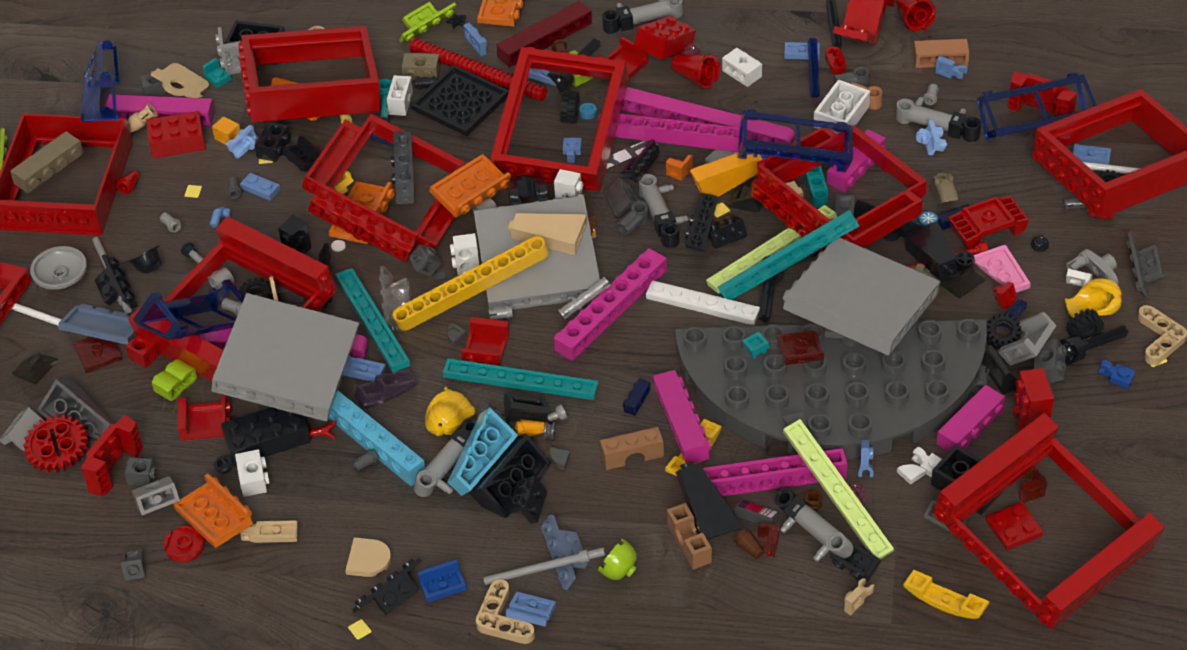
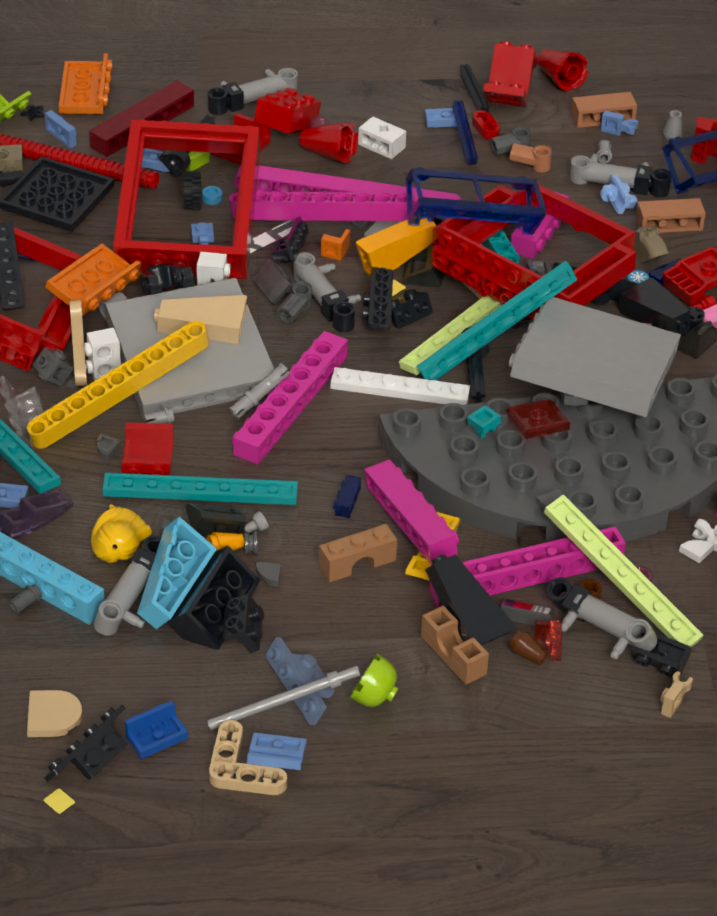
camera: 15 degrees left, 5 degrees down
white brick [813,80,870,134] -> none
medium blue plate [858,440,874,477] -> none
none -> tan beam [69,300,87,386]
none -> nougat brick [636,198,706,233]
none -> light grey cone [663,110,683,142]

